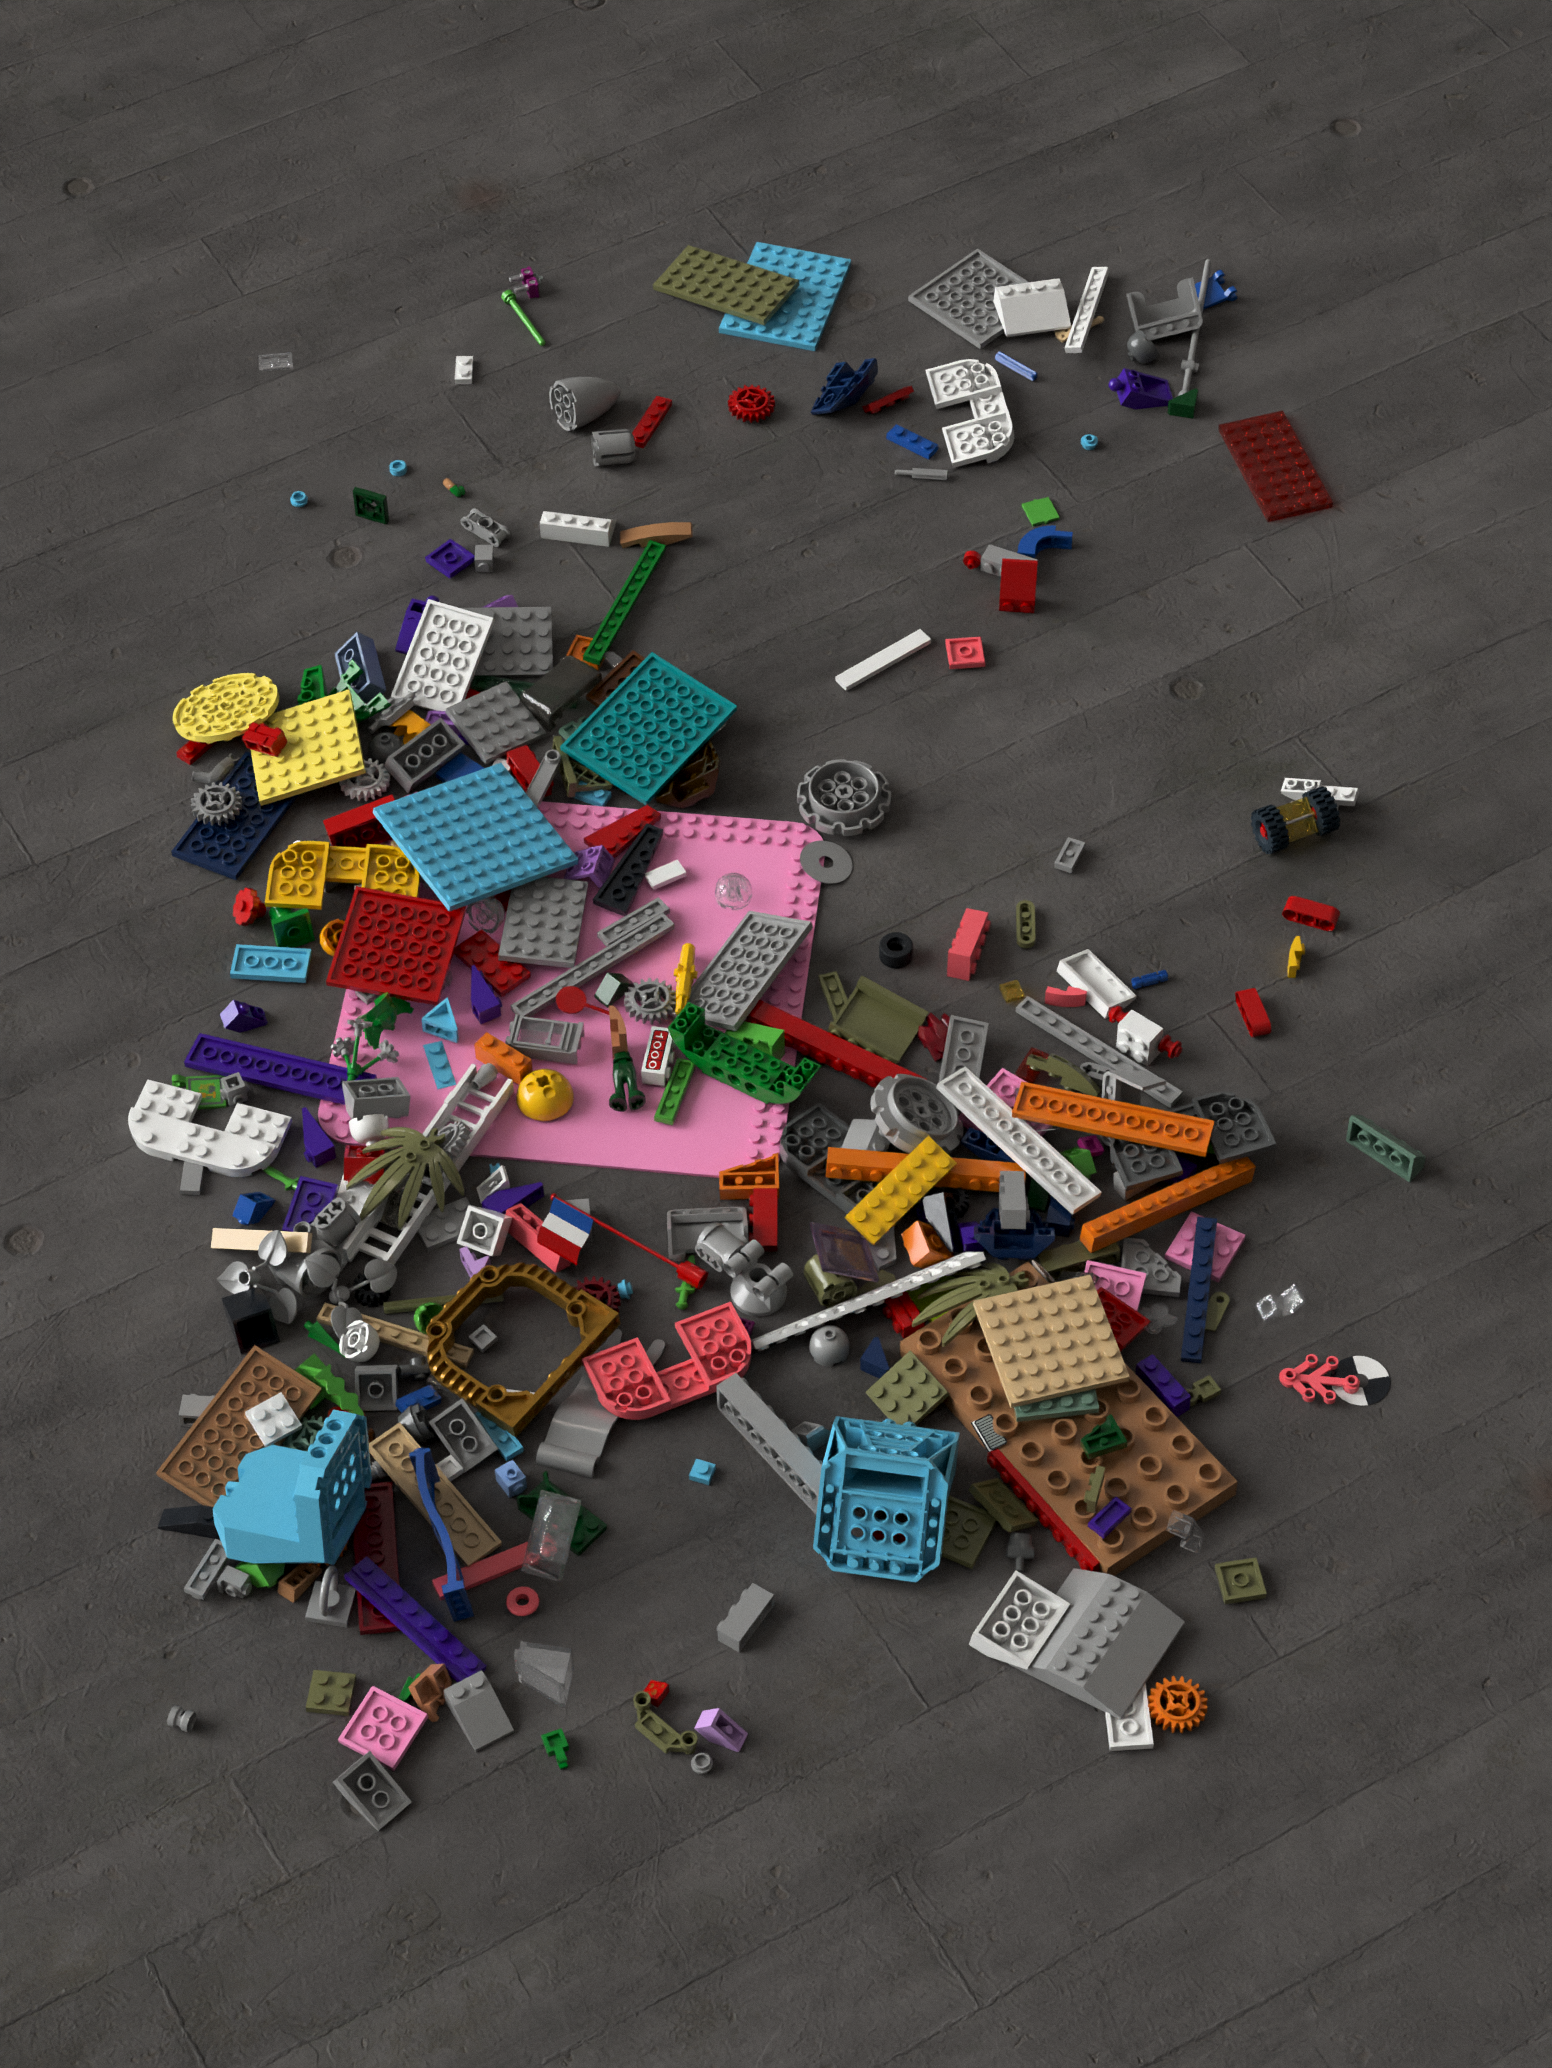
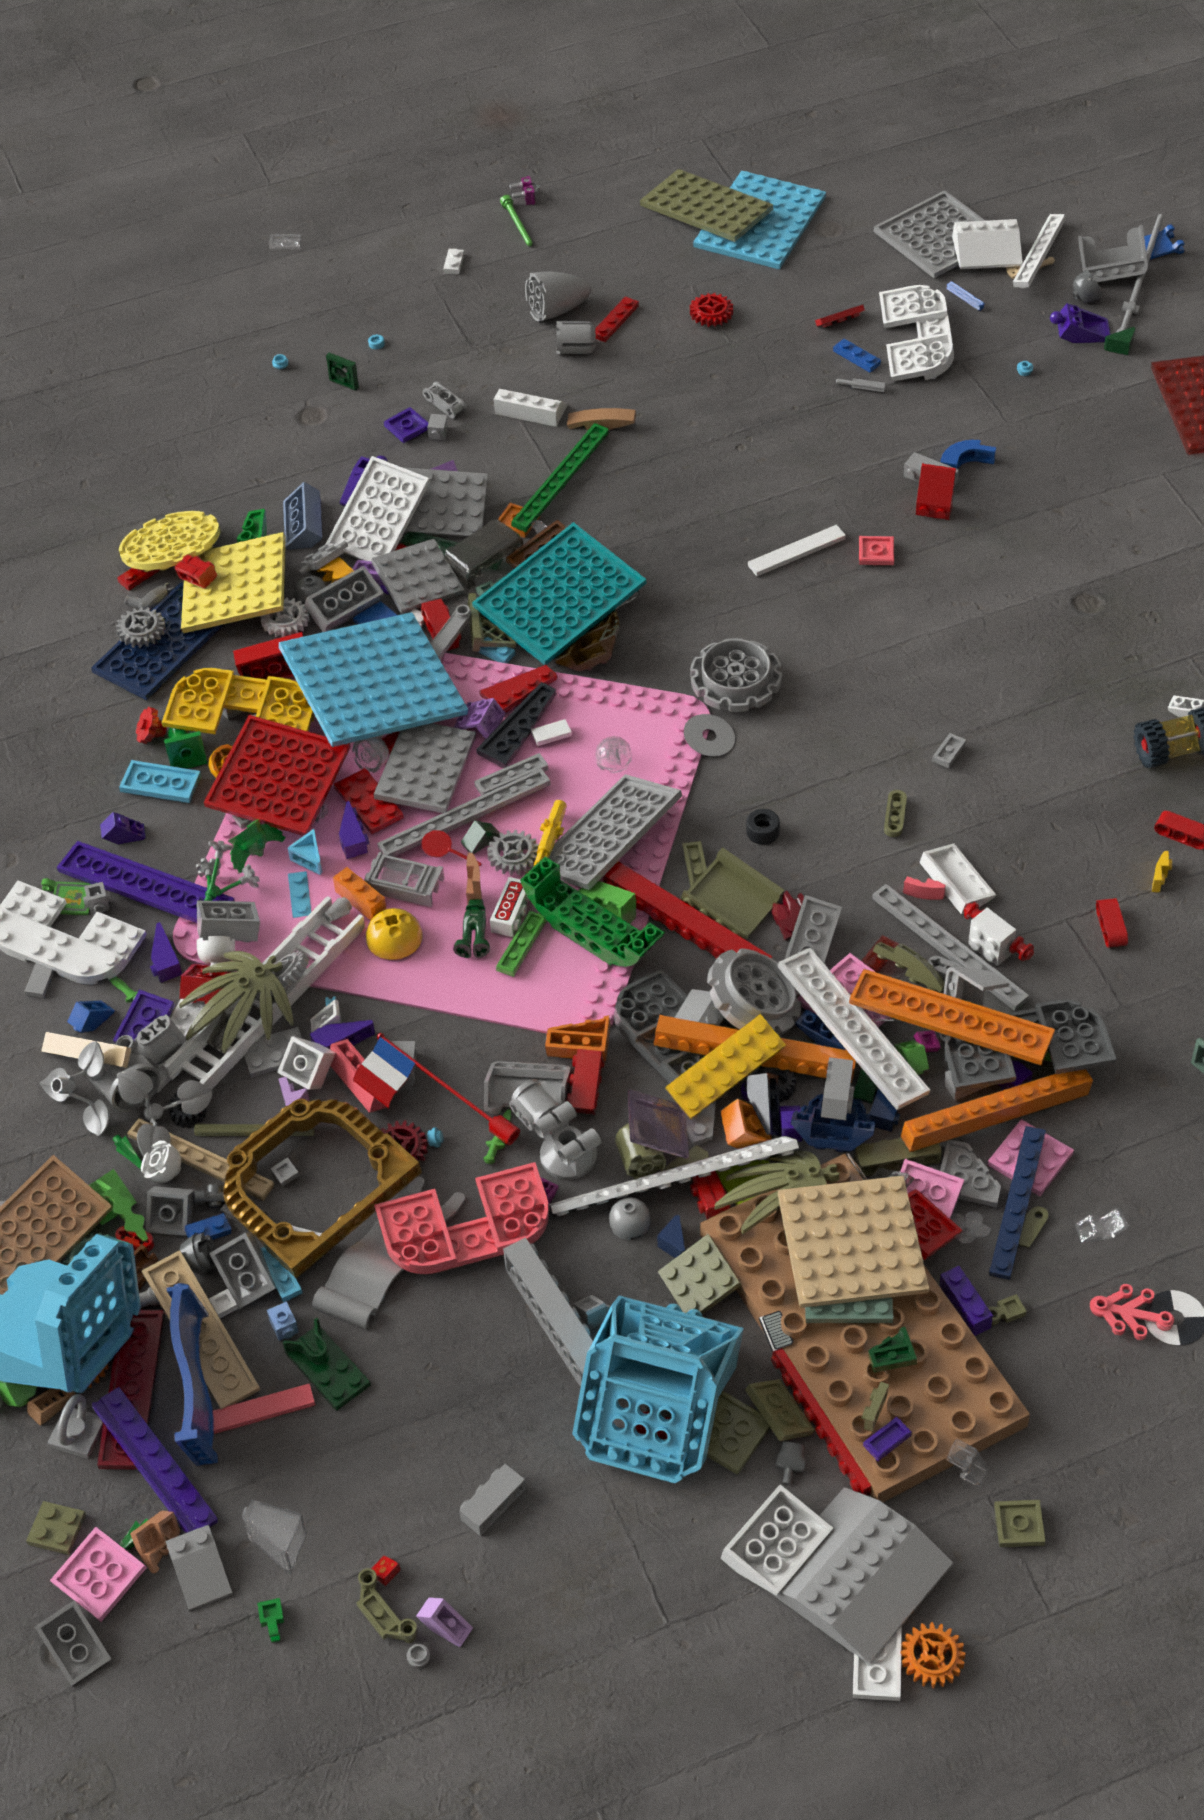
camera: 10 degrees right, 0 degrees up
black slope [221,1288,280,1355] -> none
white plate [245,1392,302,1447] -> none
green wing [328,659,391,724] -> none
bright green hair [414,1302,443,1334] -> none
green arm [443,478,465,497] -> none
coral piece [506,1586,540,1616] -> none
clear windscreen [521,1490,582,1582] -> none
medium azure plate [689,1459,716,1485] -> none
dark blue wedge [810,358,878,415] -> none
coral wedge [947,908,991,981] -> none
red tile [963,551,981,569] -> none
clear yellow plate [999,980,1024,1003] -> none
bright green piece [1022,497,1060,526] -> none
blue axle [1131,970,1168,989] -> none

